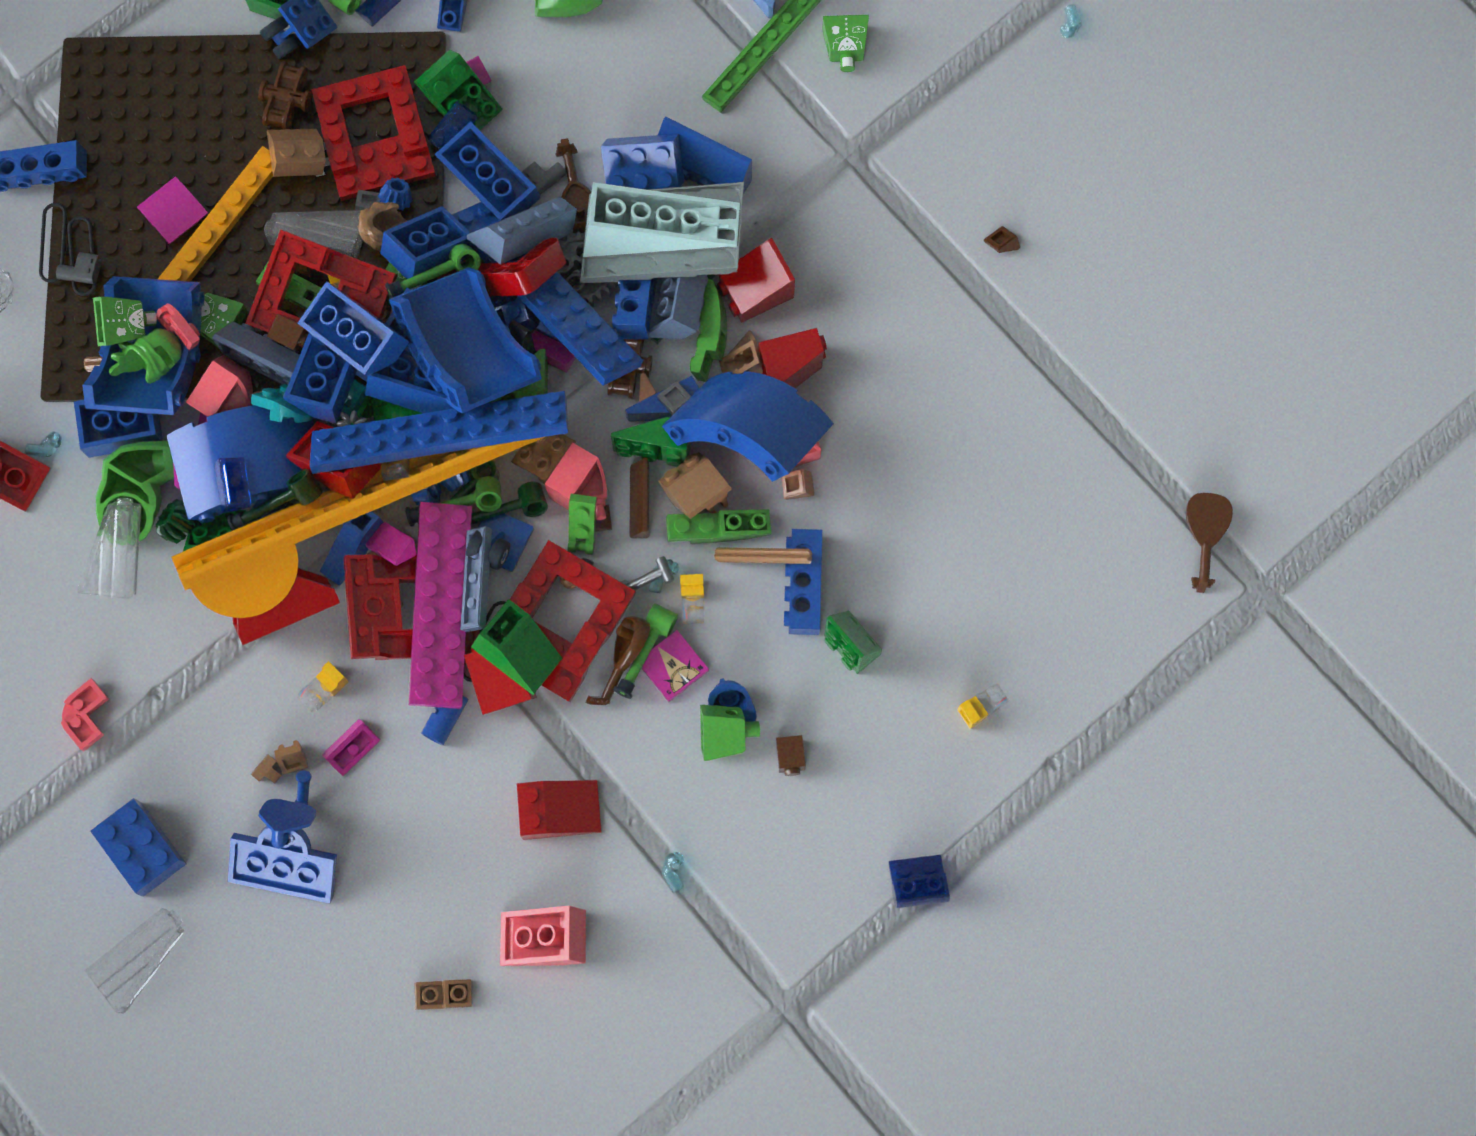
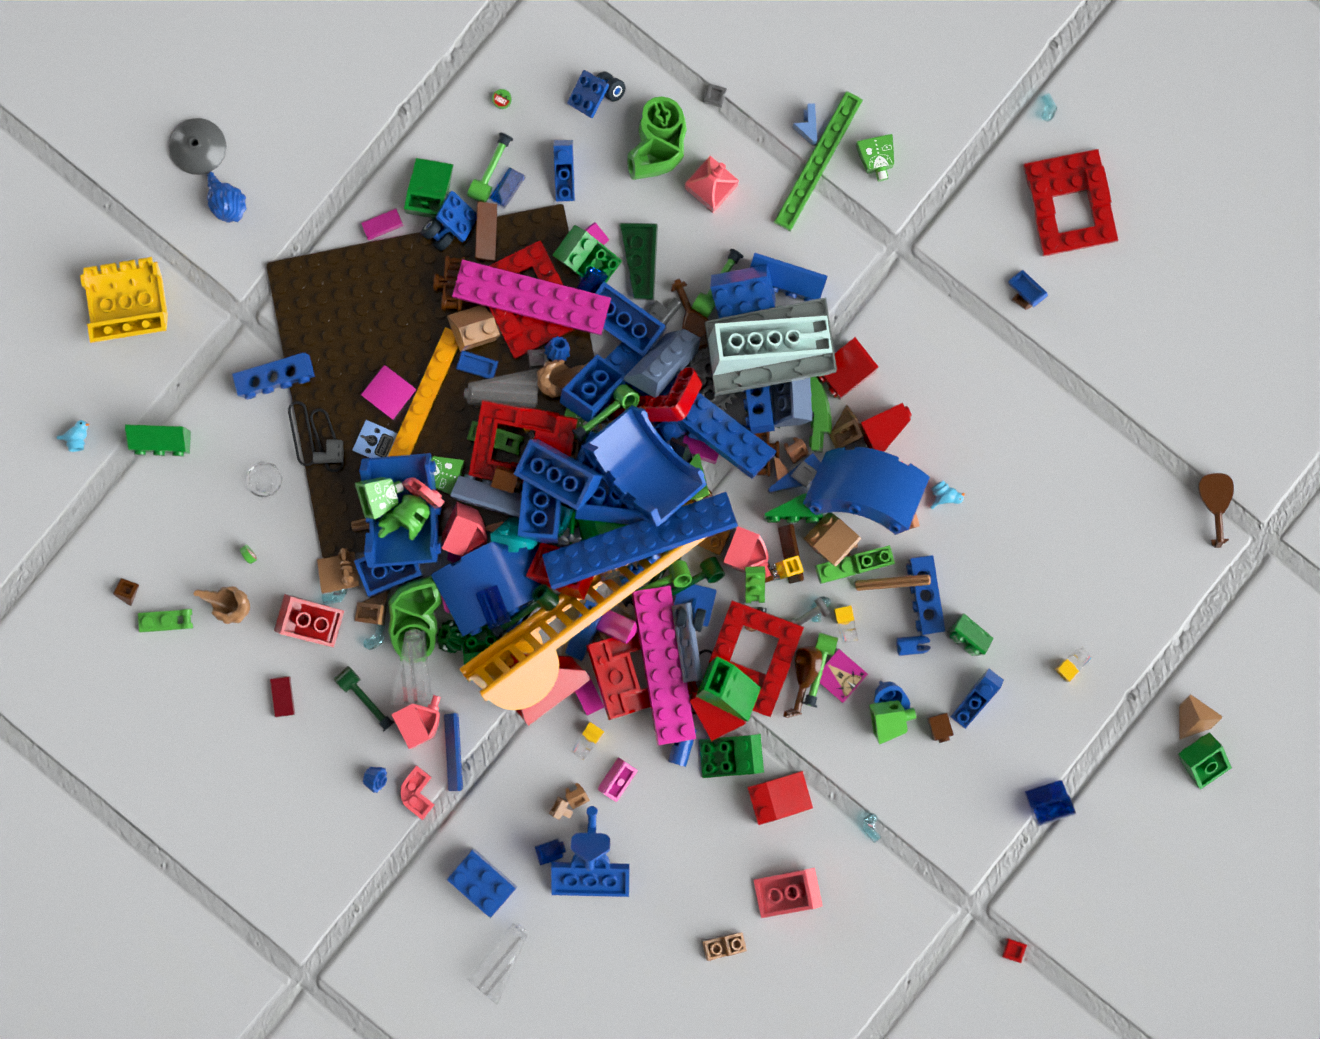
camera: 10 degrees left, 10 degrees up
none -> medium nougat hinge [317,548,360,594]
none -> dark green piece [333,666,395,732]
none -> sticker [353,420,397,458]
none -> medium nougat slope [355,590,390,626]
none -> dark pink slope [361,209,404,241]
none -> clear light blue arm [363,625,385,650]
none -> blue piece [363,767,387,793]
none -> coral piece [391,695,441,749]
none -> blue slope [444,713,463,791]
none -> dark pink plate [452,260,611,336]
none -> blue tile [456,351,499,380]
none -> reddish brown slope [475,201,497,261]
none -> clear blue slope [535,838,566,866]
none -> dark pink slope [575,673,604,716]
none -> dark green wing [620,223,658,300]
none -> coral piece [685,156,739,213]
none -> bright green piece [691,248,744,318]
none -> green slope [699,734,764,778]
none -> yellow leg [769,556,804,581]
none -> nougat tile [784,437,809,464]
none -> blue piece [896,635,931,656]
none -> medium azure animal [930,480,965,509]
none -> blue slope [950,668,1004,729]
none -> red tile [1002,938,1027,963]
none -> blue tile [1008,270,1048,308]
none -> red piece [1023,149,1119,257]
none -> green slope [1178,732,1232,790]
none -> medium nougat slope [1179,694,1223,740]

